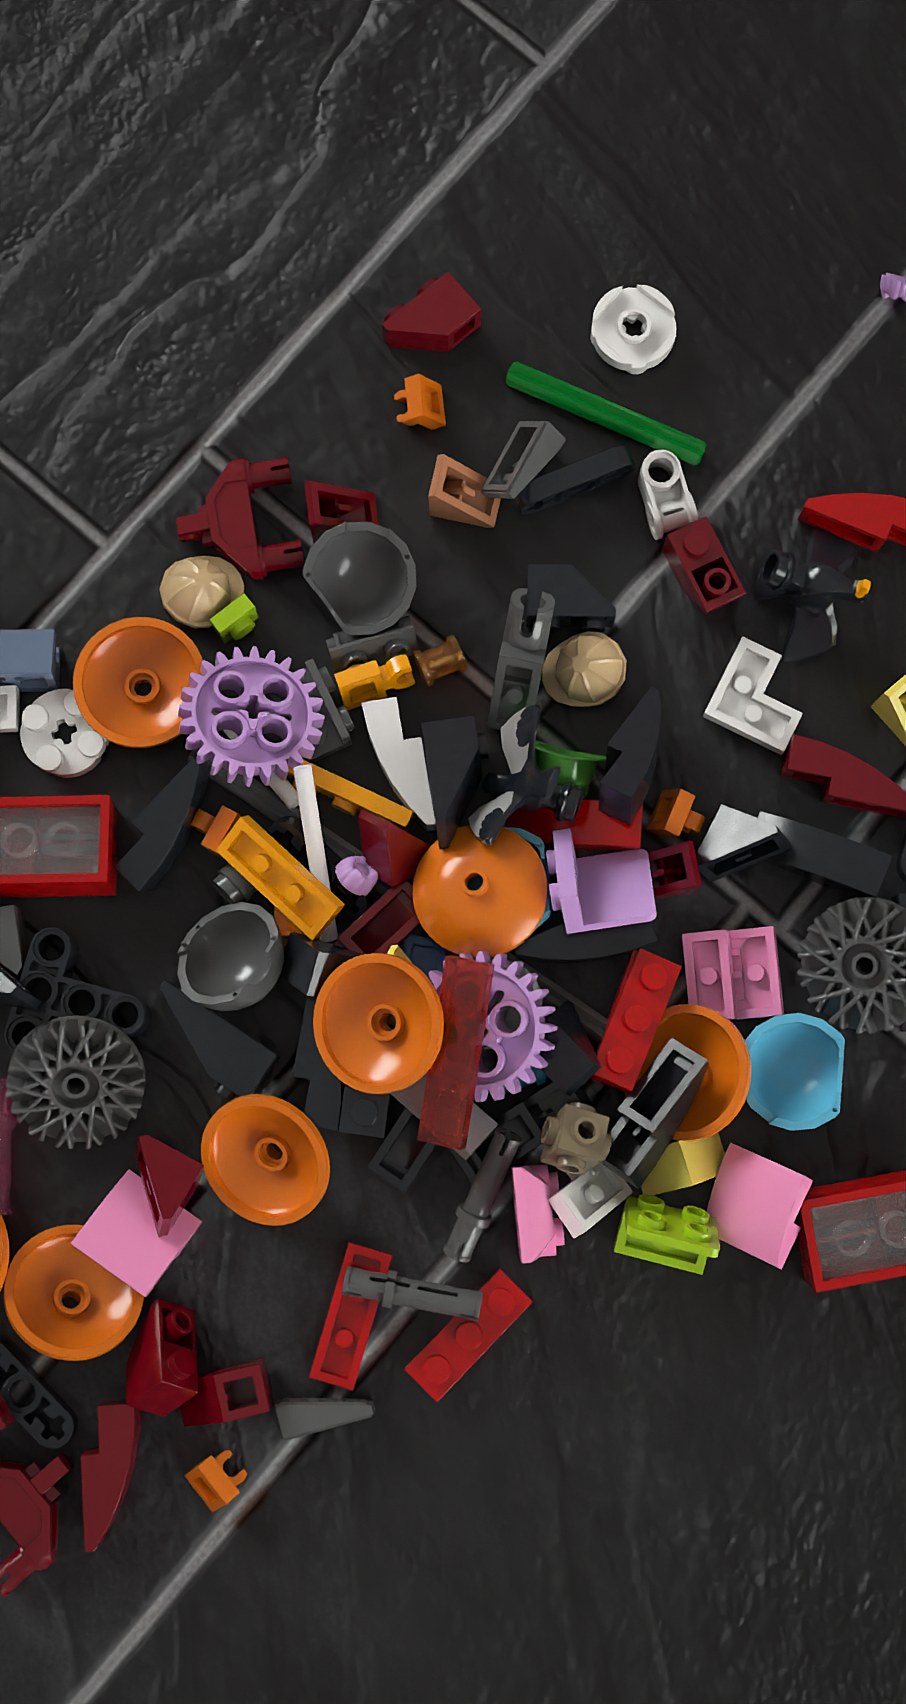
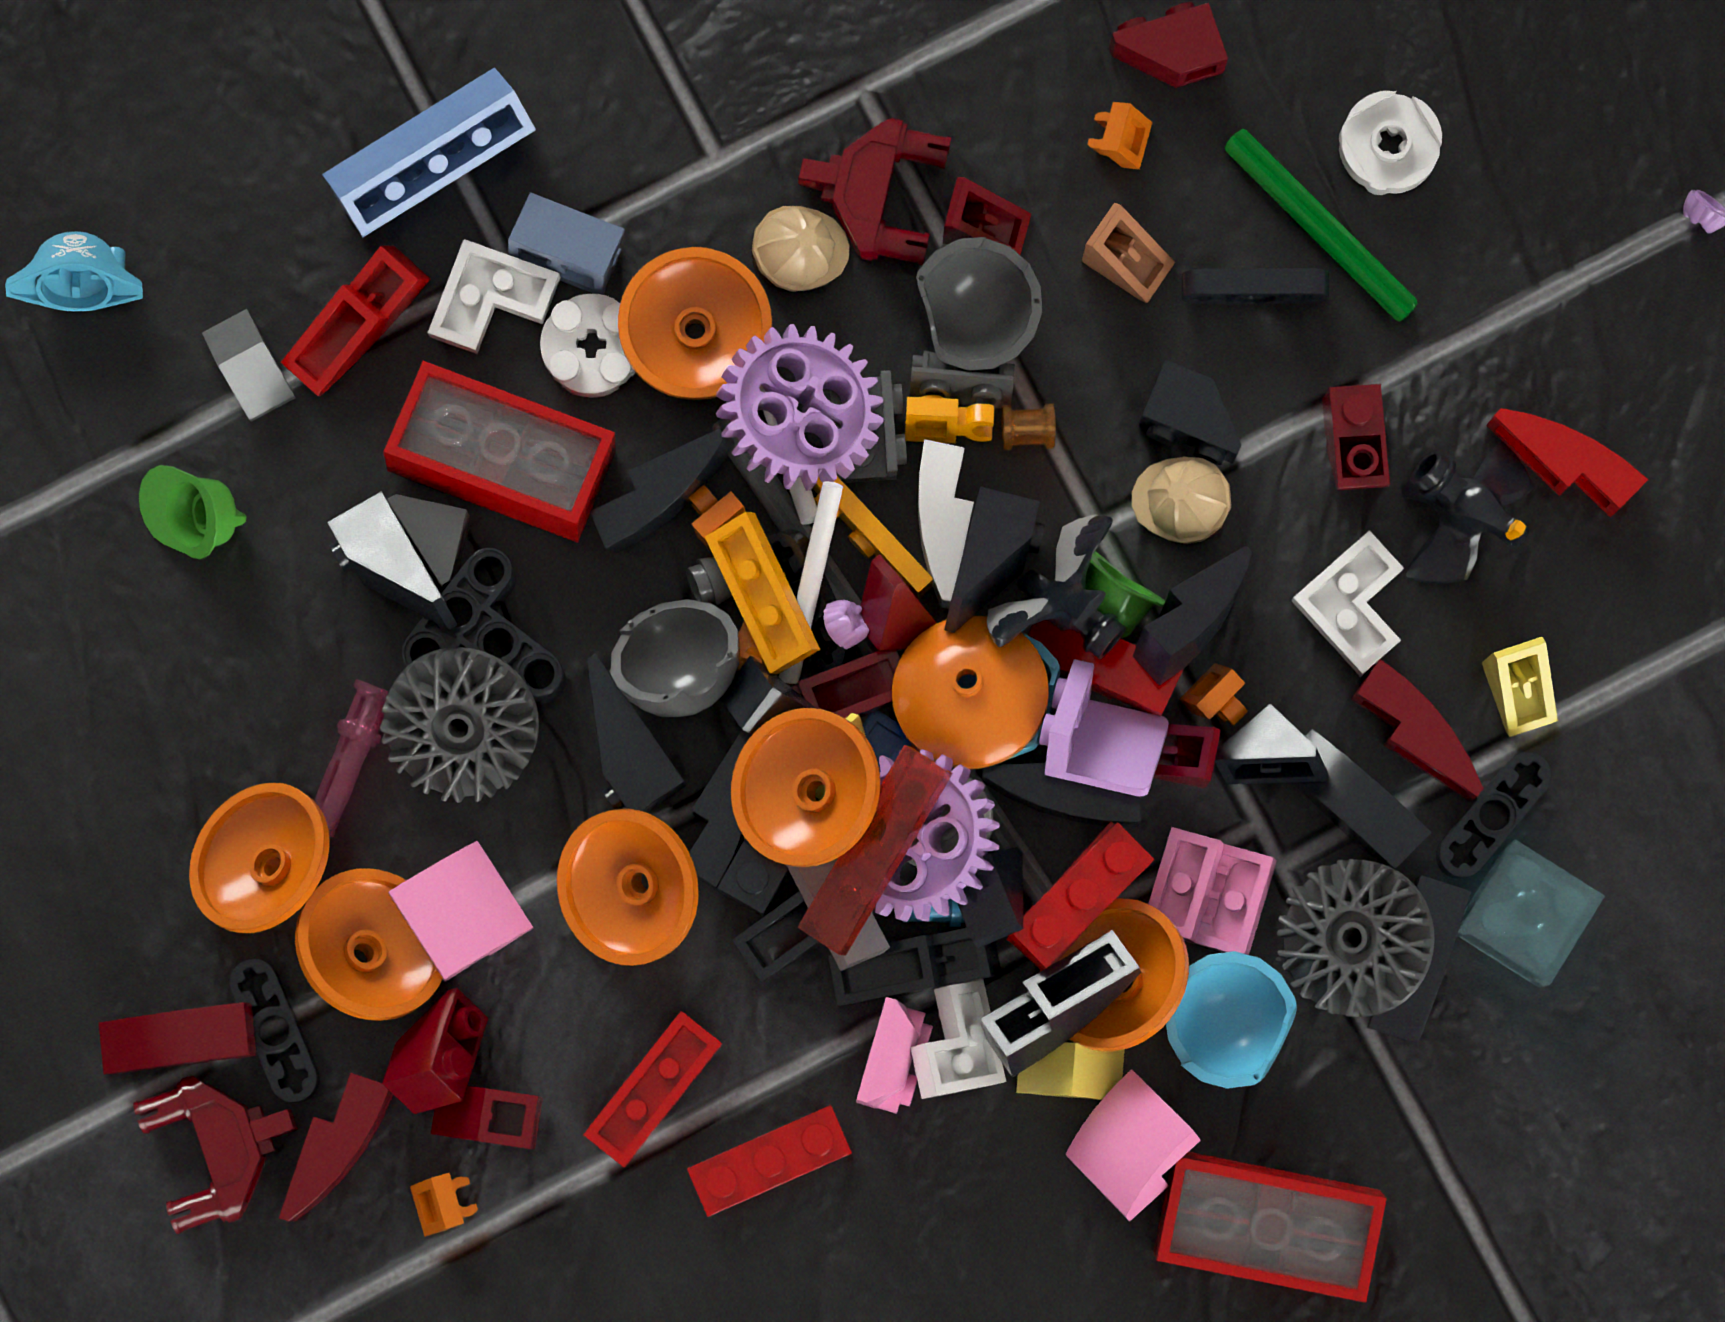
camera: 20 degrees right, 0 degrees up
dark red slope [135,1135,204,1237] -> none
lime plate [209,593,259,643] -> none
dark grey slope [275,1398,375,1441] -> none
dark grey pin [342,1265,483,1322] -> none
dark grey pin [443,1127,522,1263] -> none
dark grey slope [480,421,566,499] -> none
dark grey plate [486,588,555,731] -> none
dark tan brick [540,1103,612,1175] -> none
lime bracket [614,1194,720,1275] -> none
white piece [638,450,698,540] -> none

